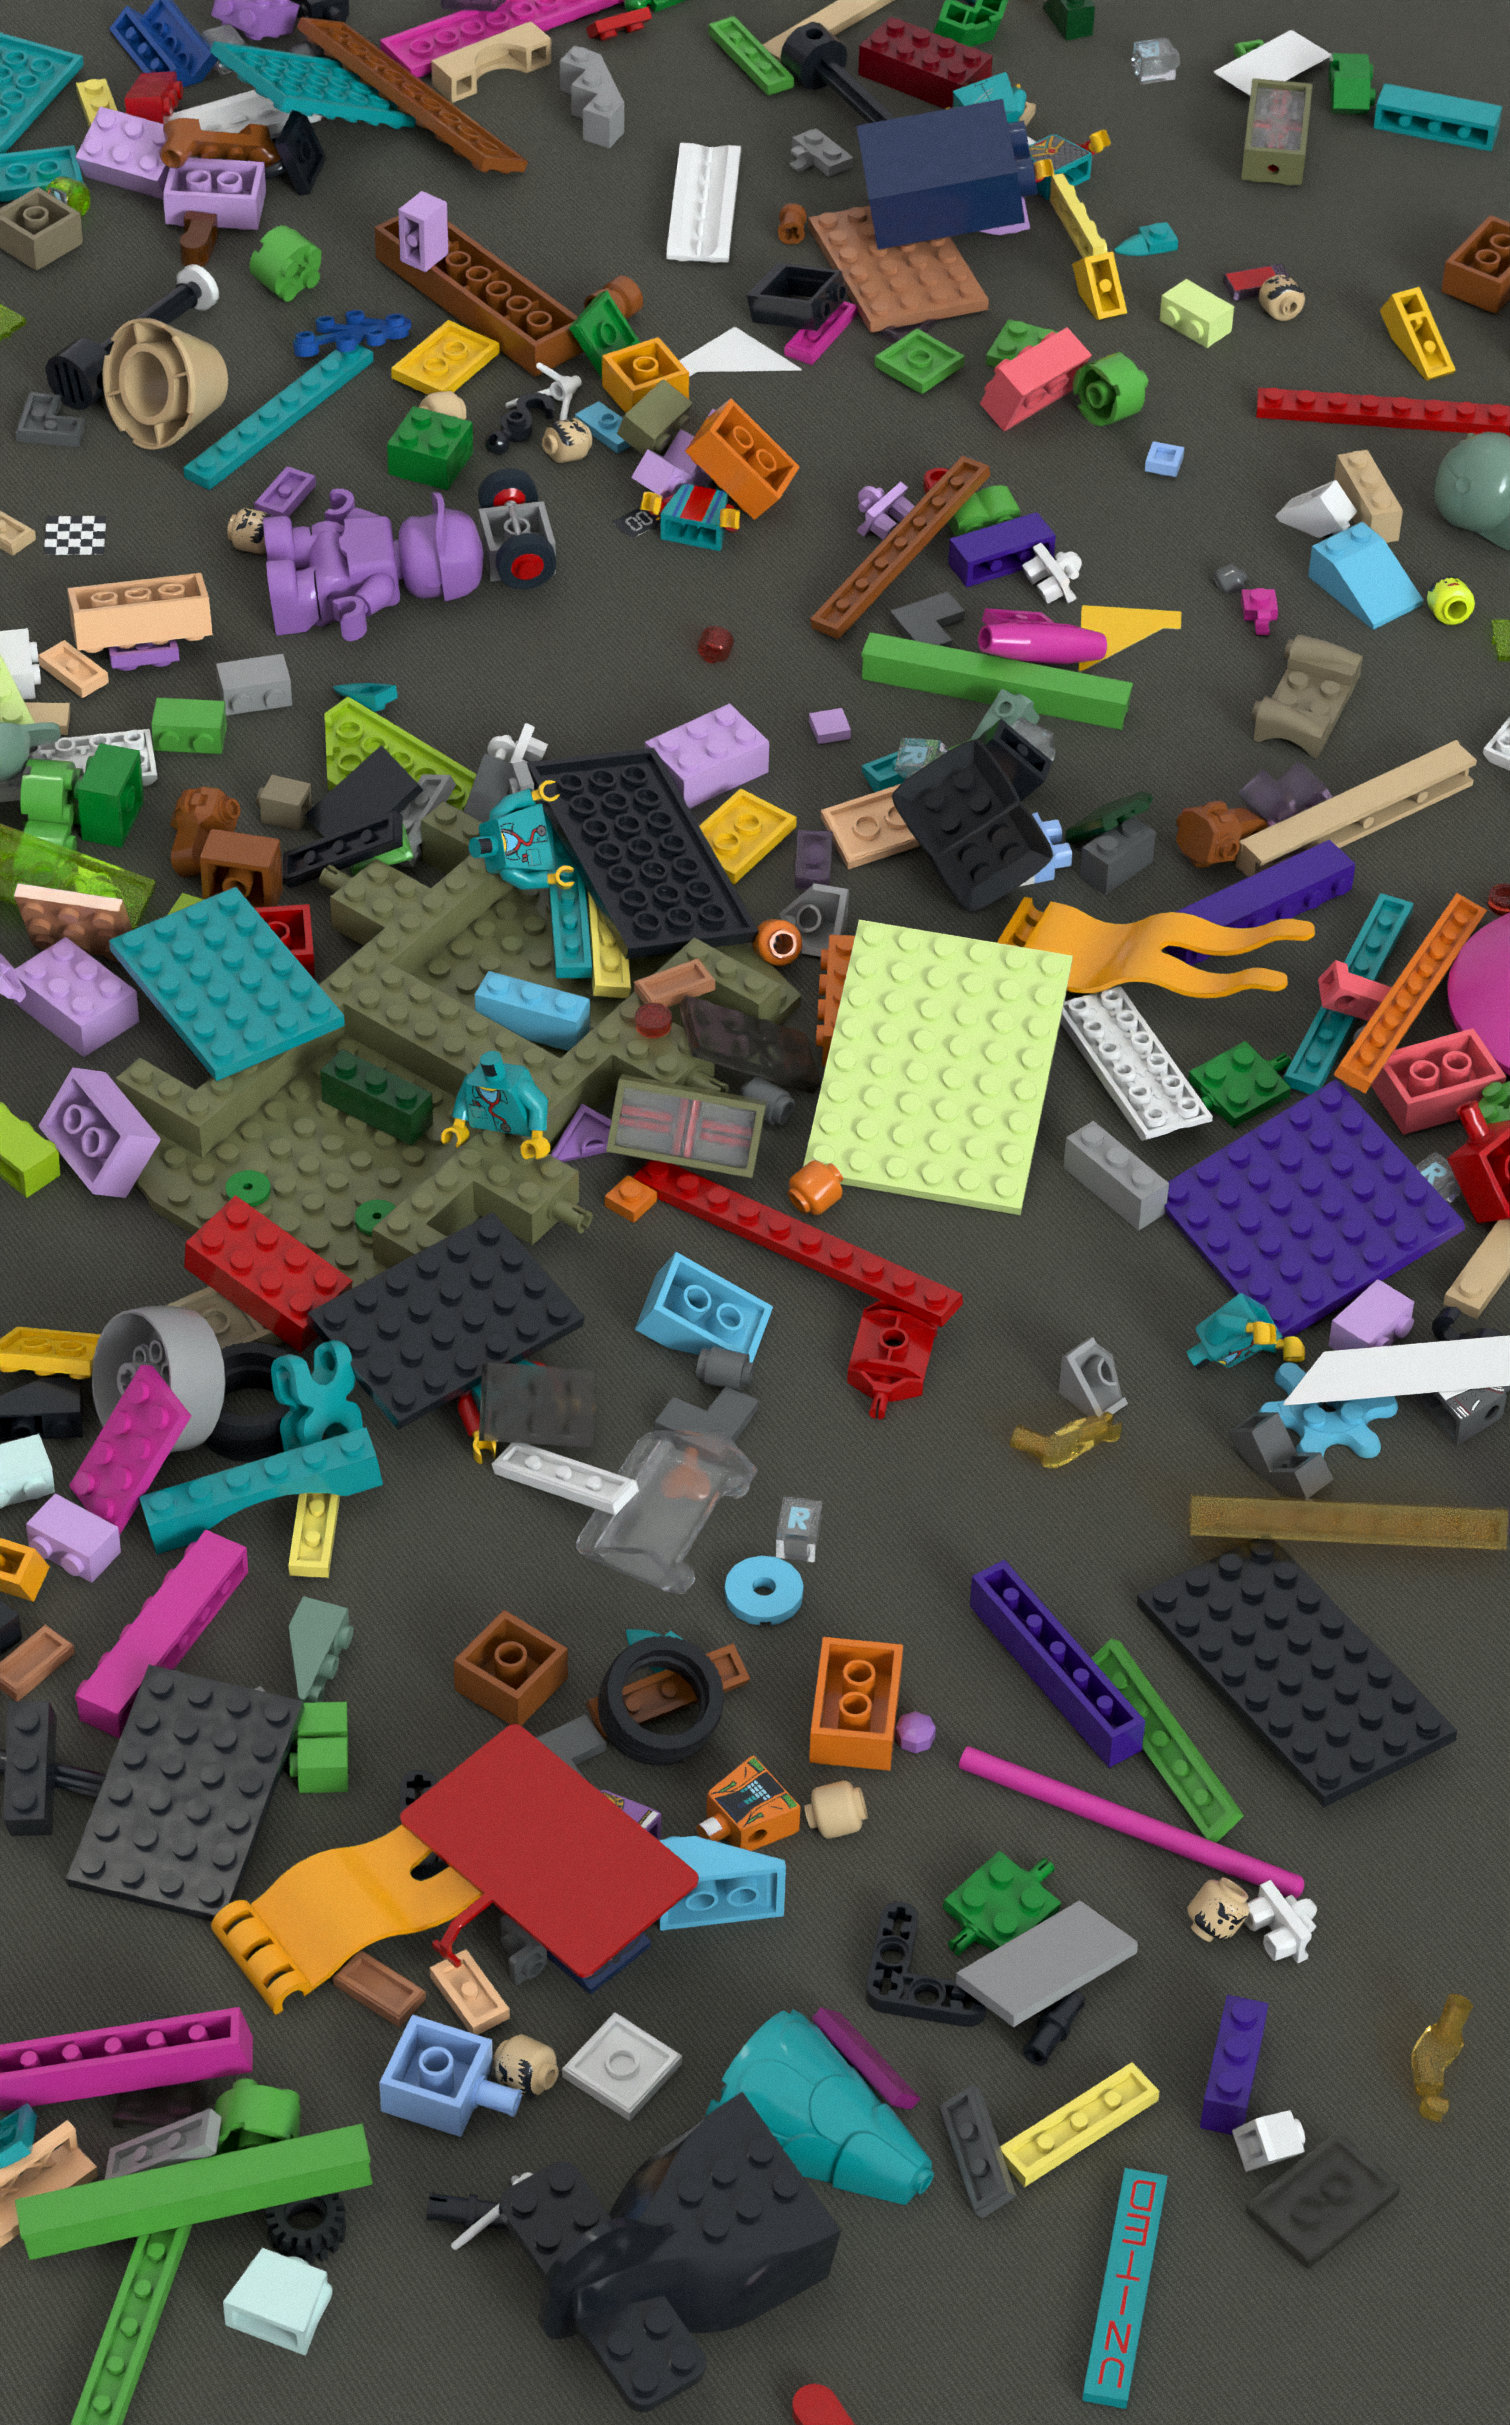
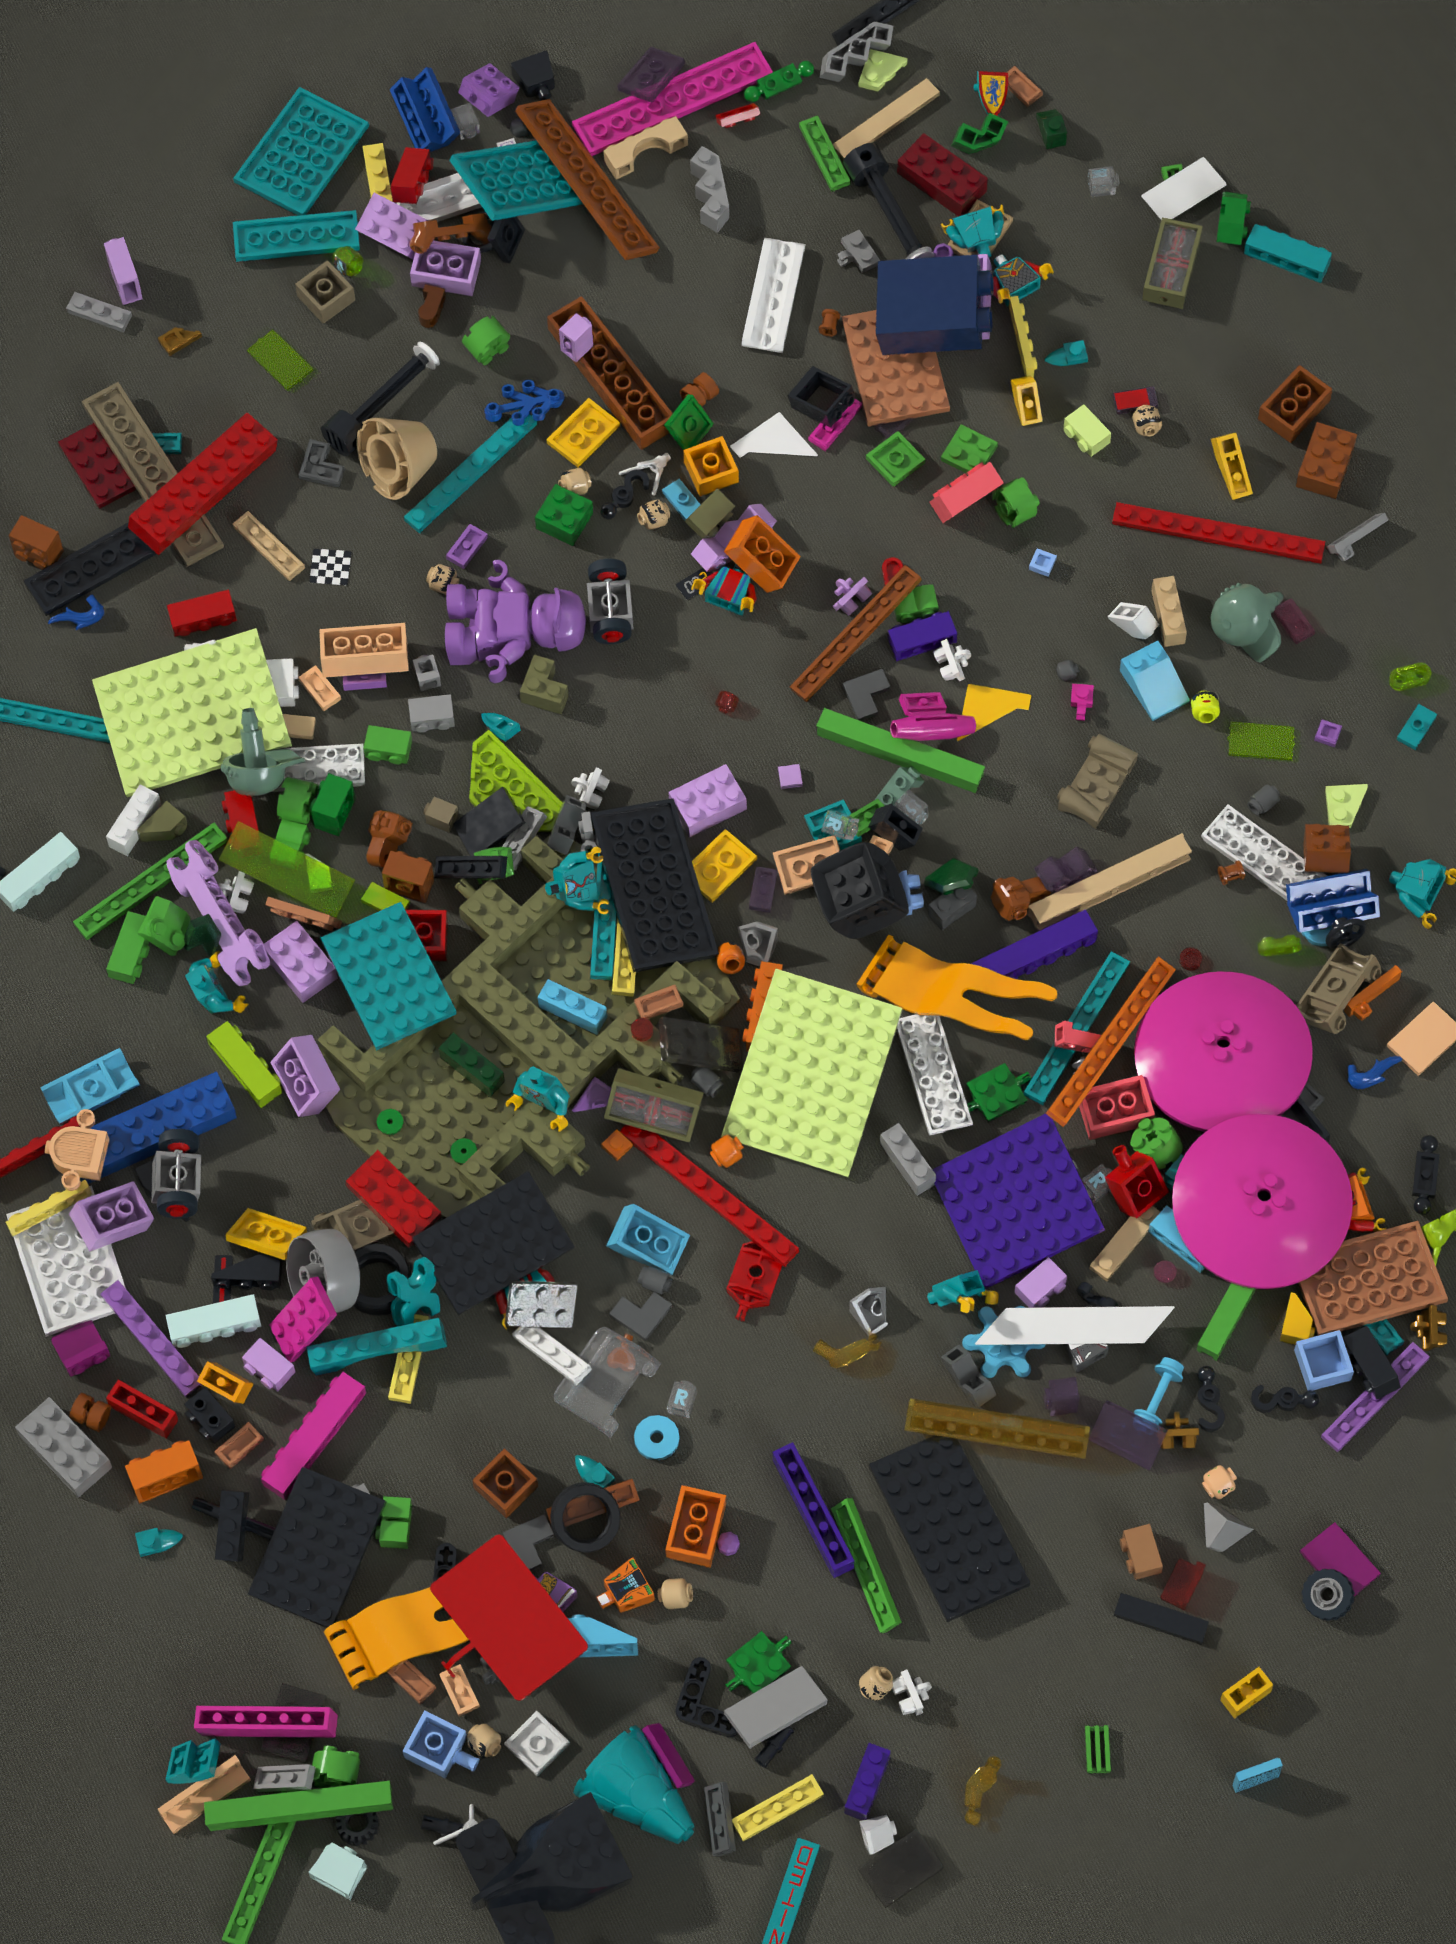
camera: 10 degrees right, 20 degrees up
sand green slope [289,1596,354,1703] -> none
dark pink piece [959,1746,1304,1899] -> none
none -> light grey brick [413,655,441,691]
none -> olive brick [520,655,568,715]
none -> clear purple brick [1043,1377,1079,1416]

